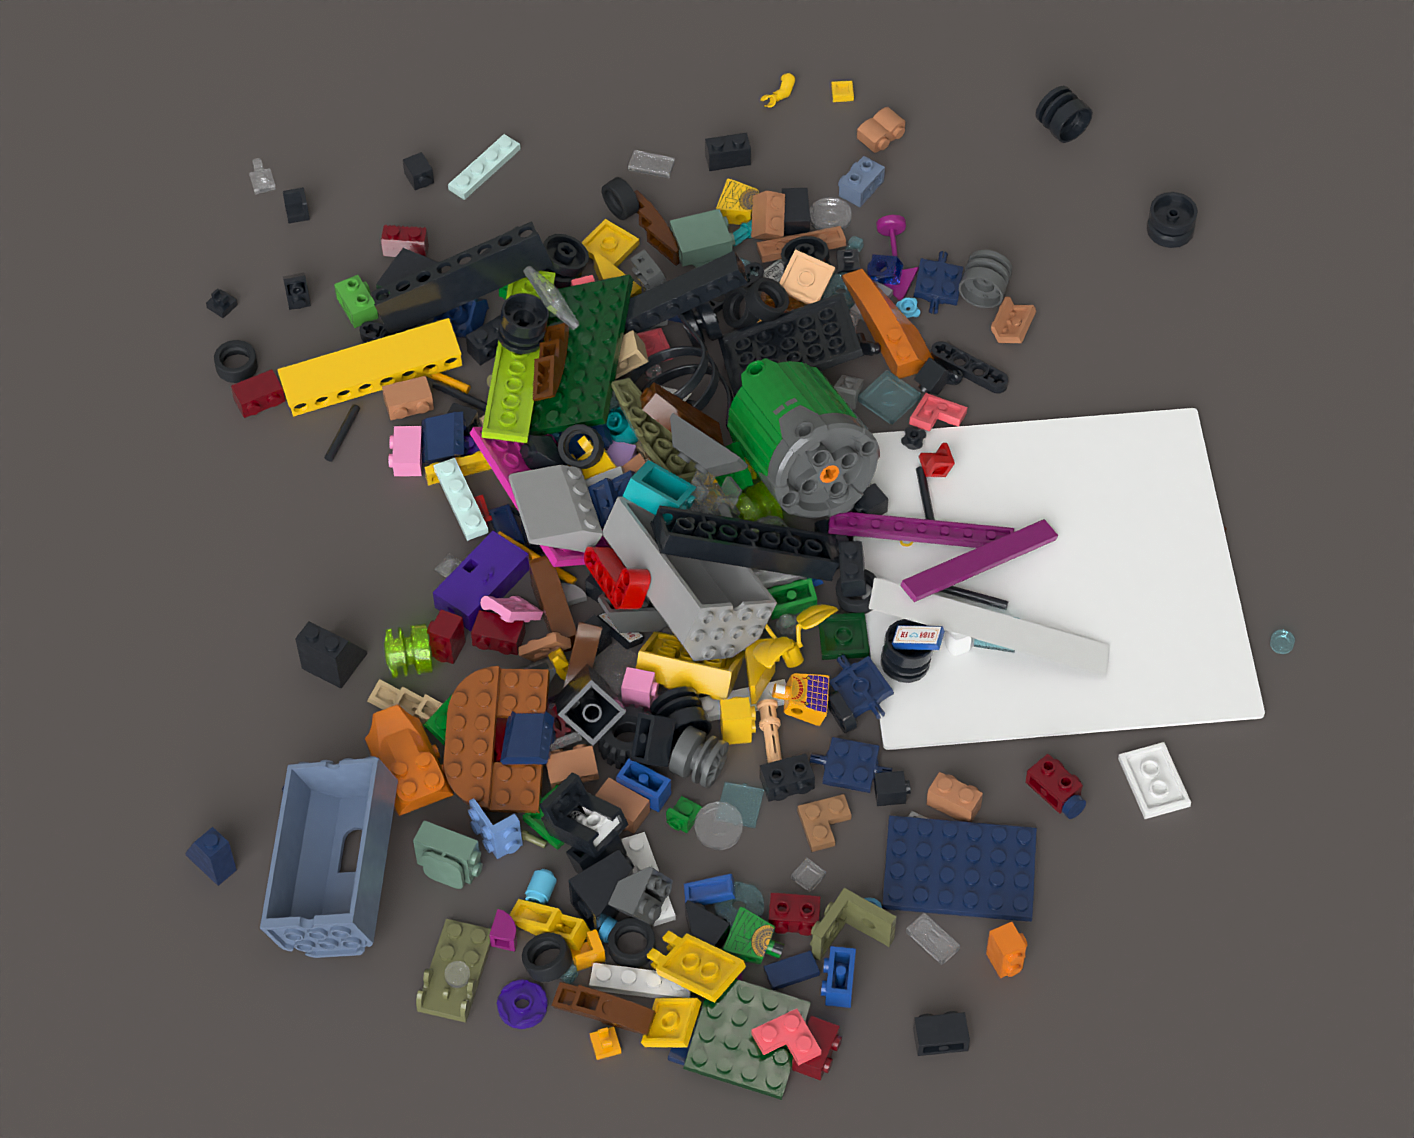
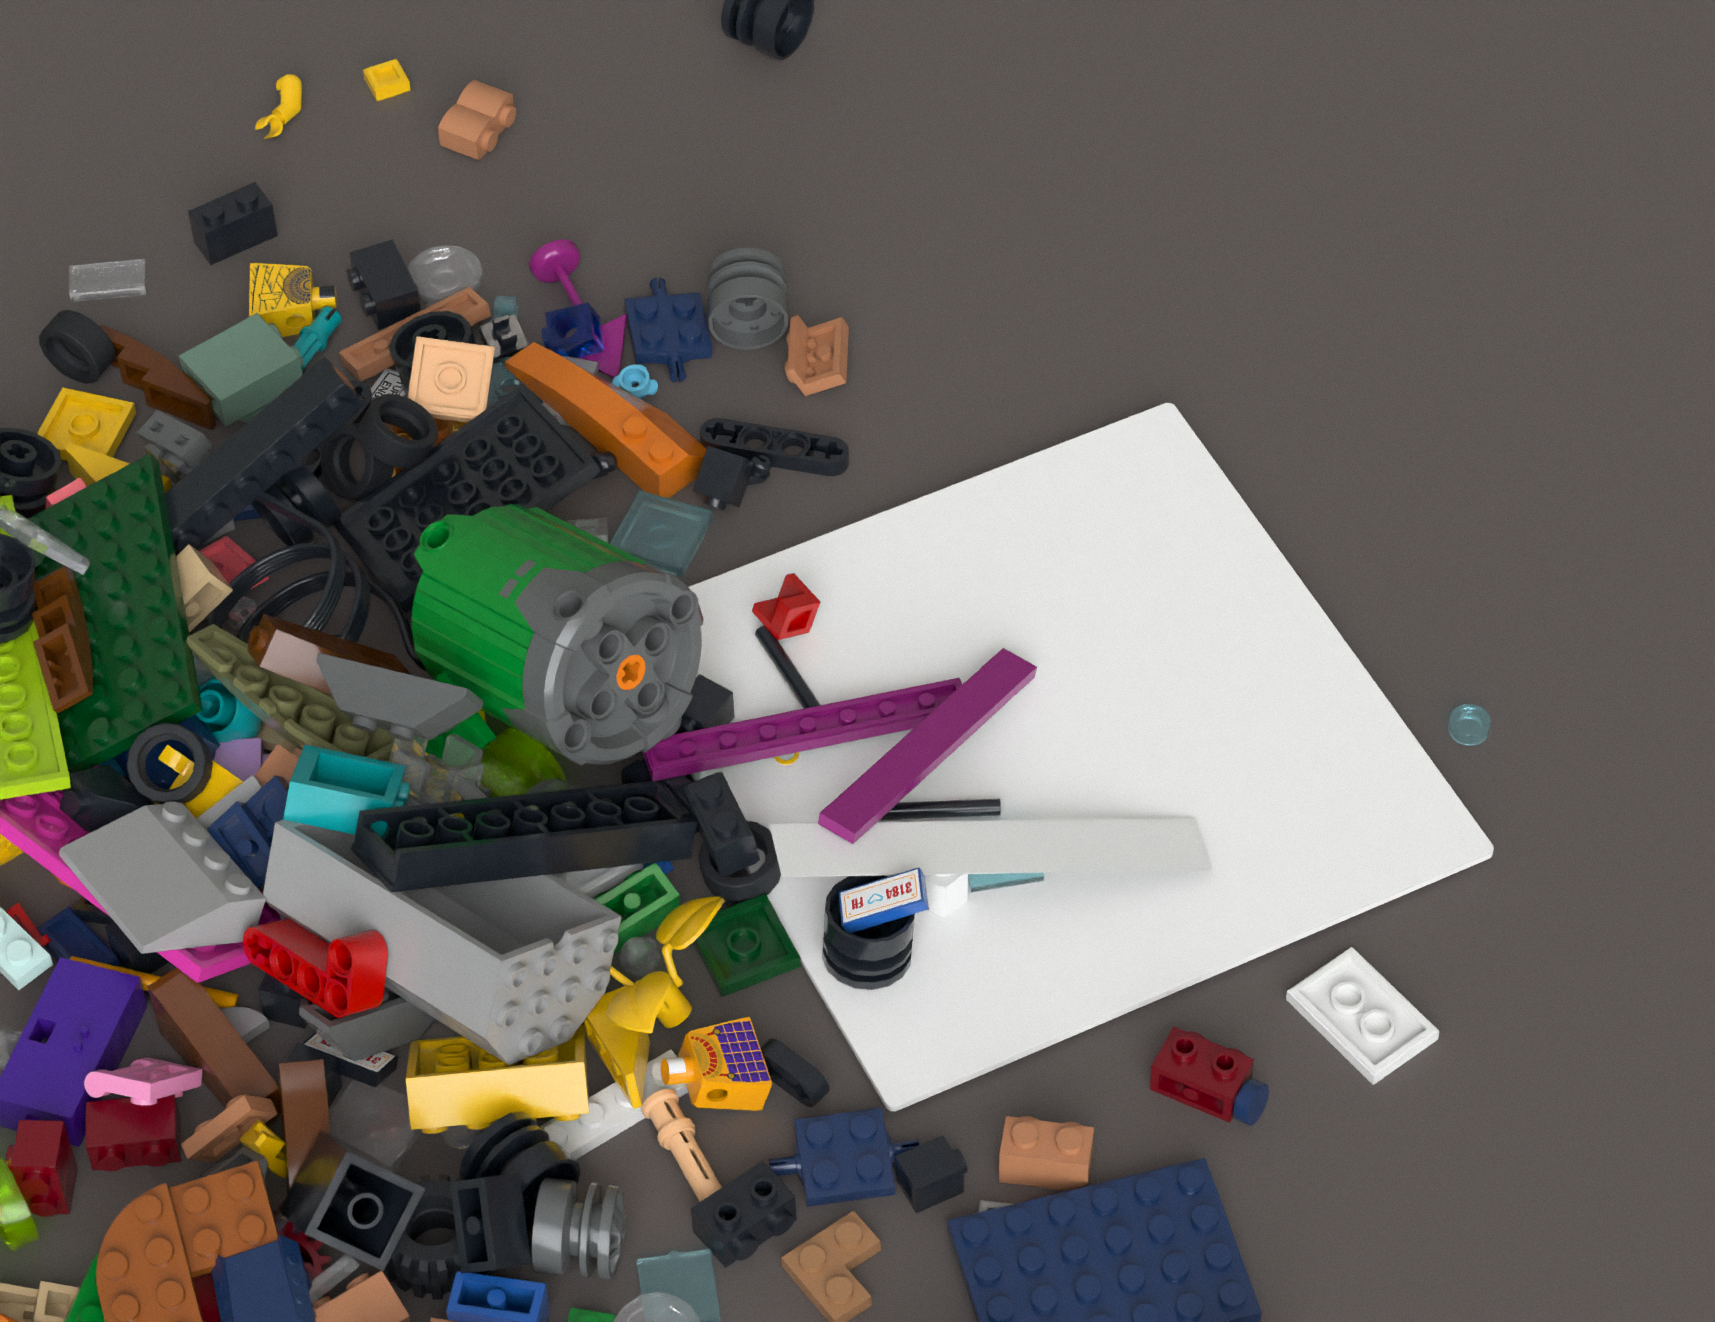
camera: 20 degrees left, 5 degrees down
bright pink brick [621,667,659,713] -> none
yellow brick [720,697,756,745] -> none
nougat brick [751,191,785,241] -> none
dark blue plate [829,655,894,719] -> none
sand blue brick [838,156,885,207] -> none
black plate [901,427,926,450] -> none
coral plate [909,393,968,431] -> none
black wheel [1147,192,1198,248] -> none

